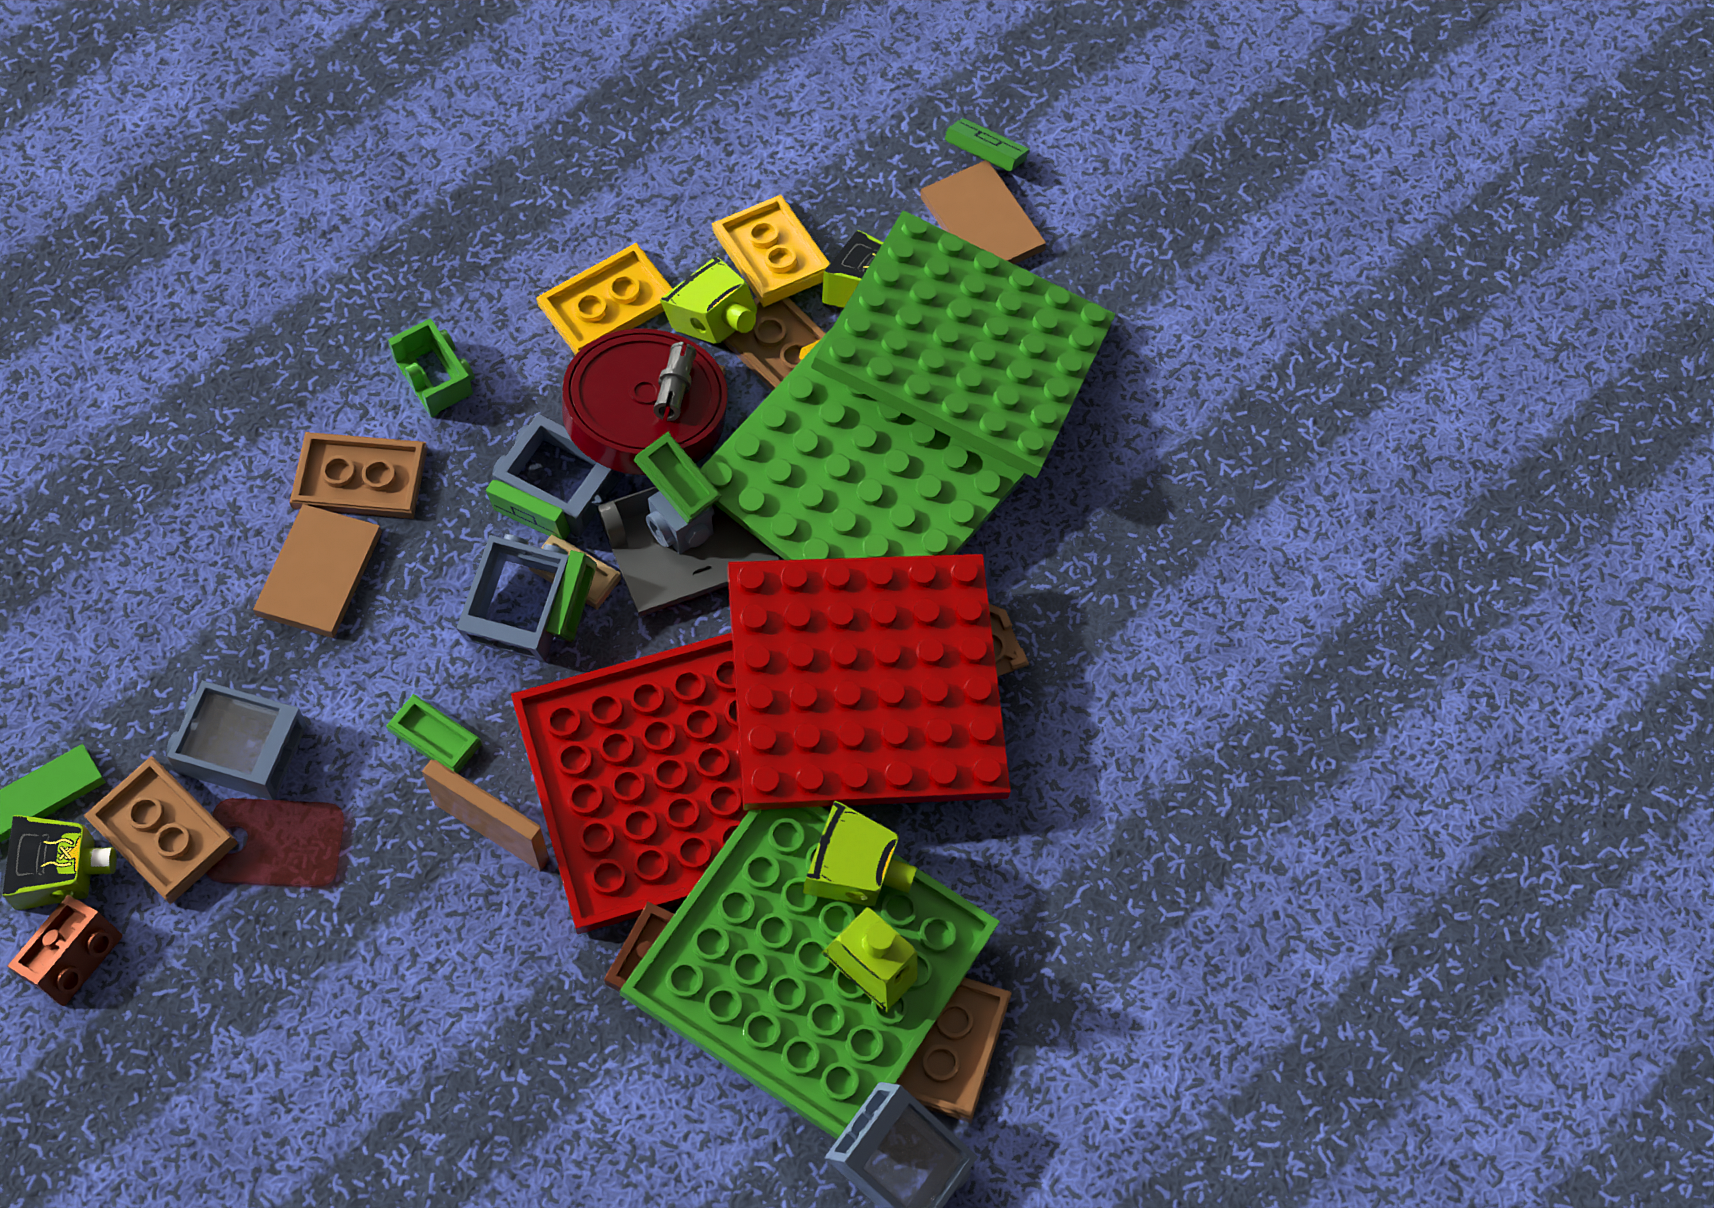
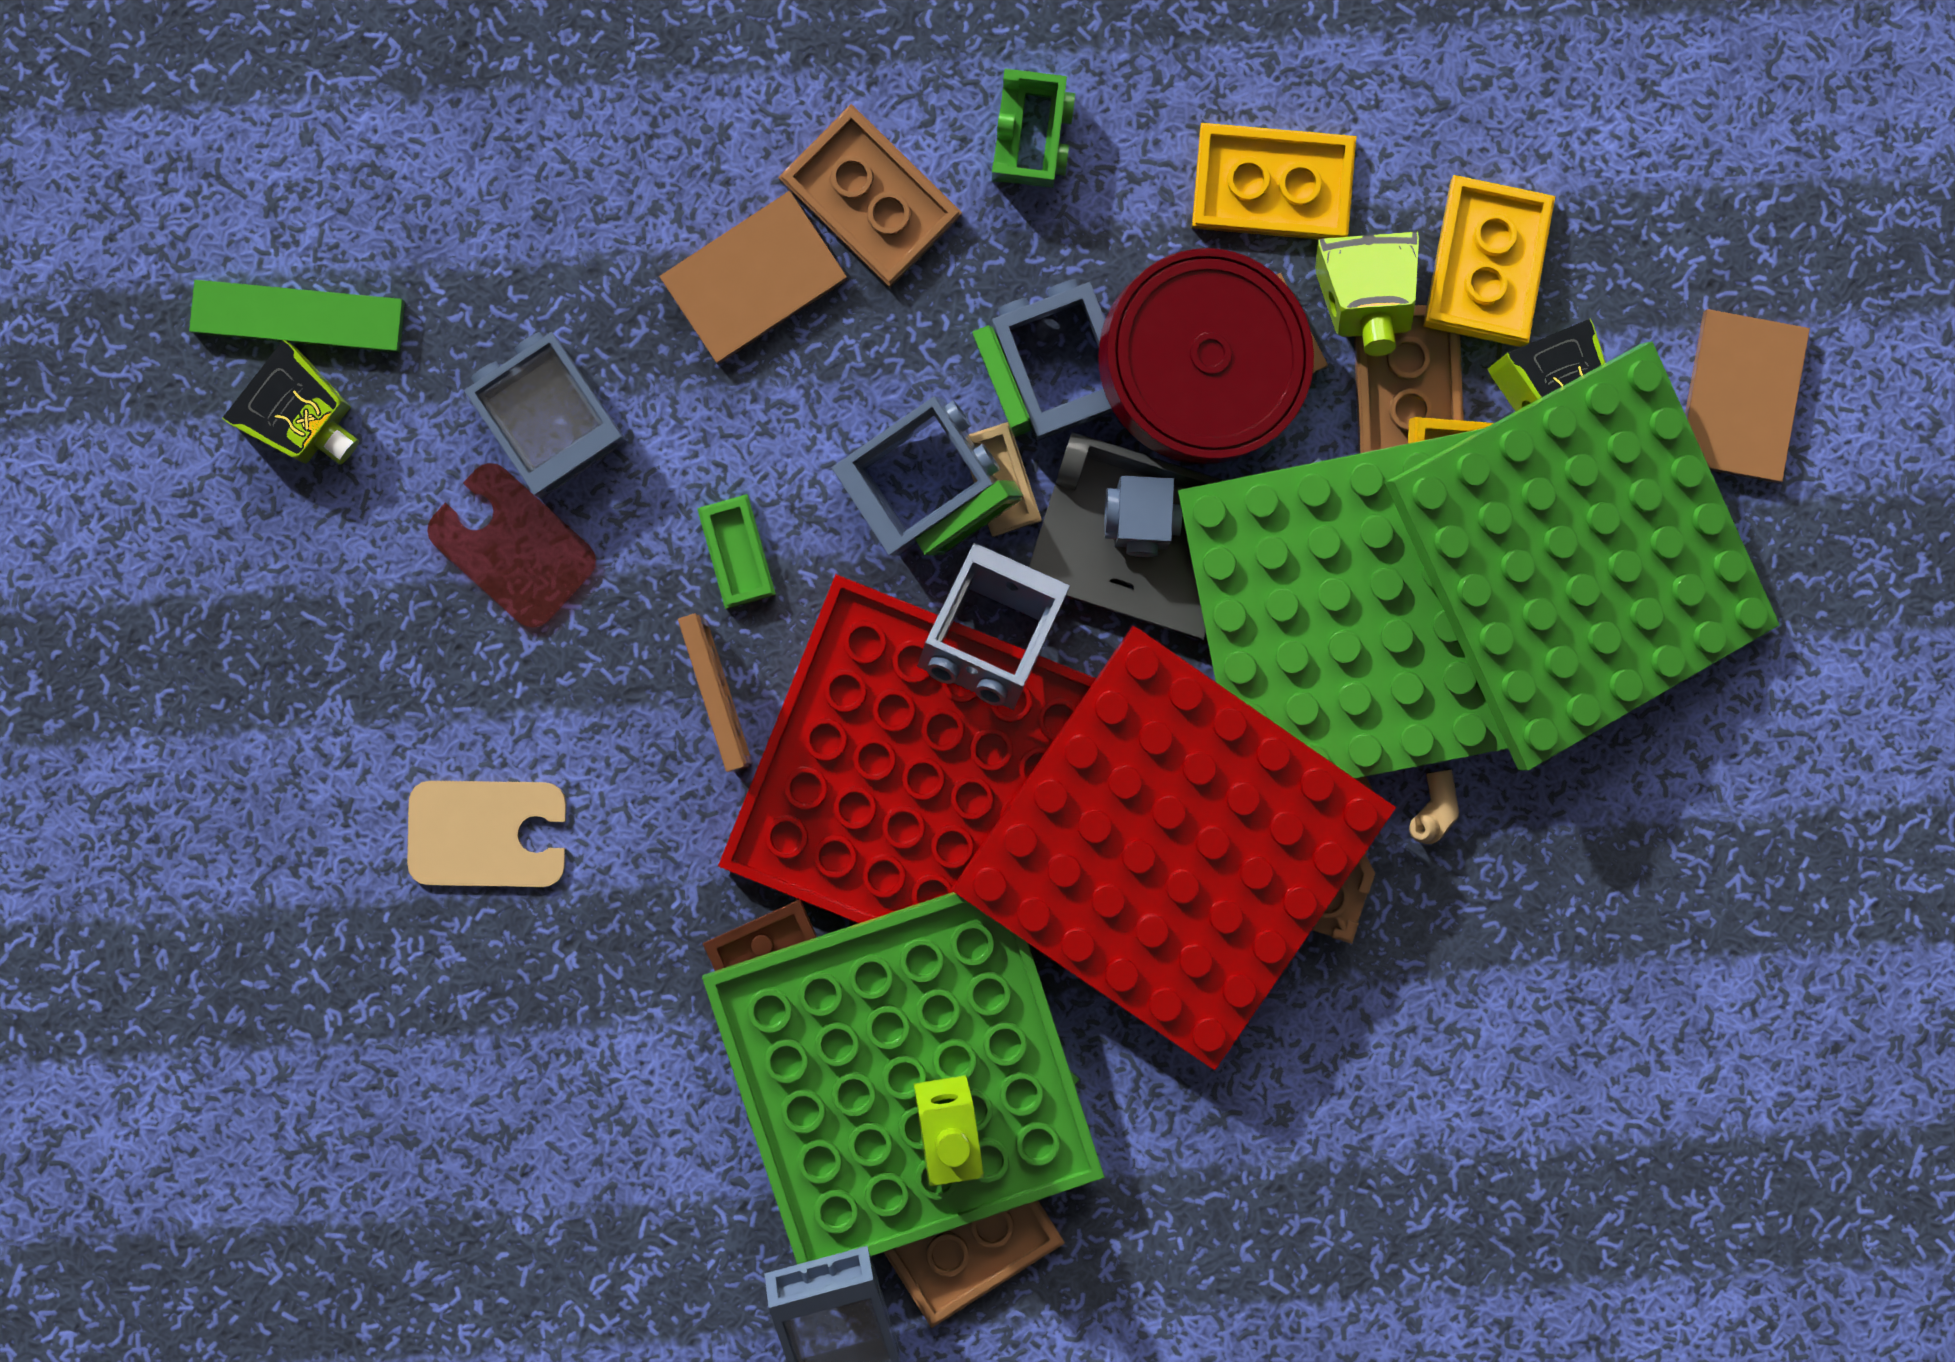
camera: 40 degrees right, 25 degrees up
copper bracket [7,895,122,1006] -> none
medium nougat tile [84,756,238,905] -> none
bright green tile [634,432,722,524] -> none
dark grey pin [653,342,697,421] -> none
lime torso [802,801,917,906] -> none
bright green tile [944,118,1030,172] -> none
none -> tan piece [407,781,566,887]
none -> sand blue window [917,543,1070,710]
none -> tan arm [1409,769,1459,844]

